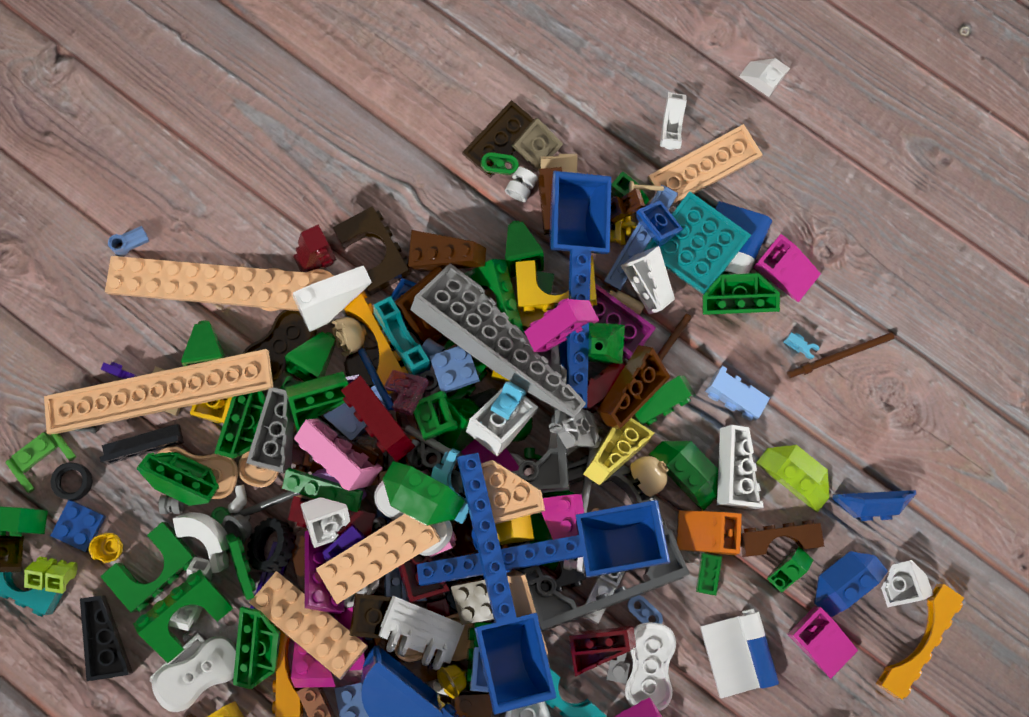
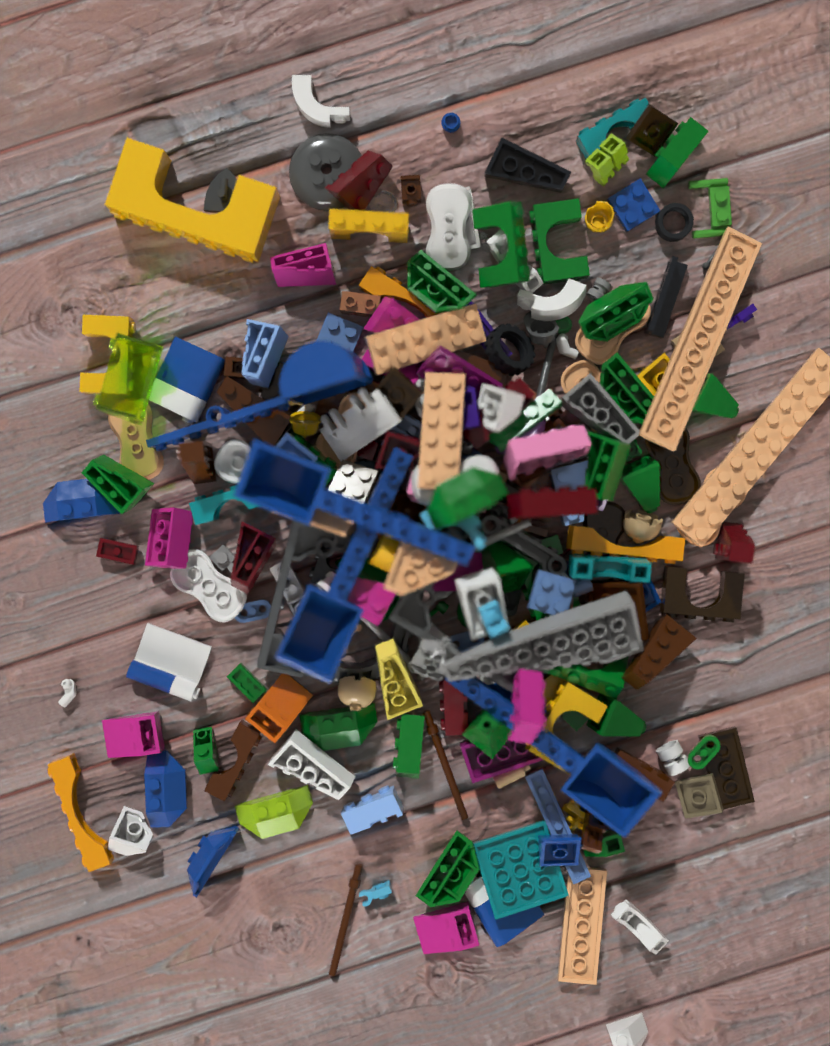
camera: 125 degrees right, 10 degrees up
green plate [225,533,256,600] -> none
white wedge [293,265,372,332] -> none
blue bar [358,348,395,411] -> none
clear pink plate [384,370,429,415] -> none
green plate [411,391,458,441] -> none
tan slope [540,154,578,173] -> none
reddish brown wedge [597,345,671,429] -> none
white wedge [621,246,675,314] -> none
tan pin [629,181,664,192] -> none
none -> medium blue plate [449,631,484,653]

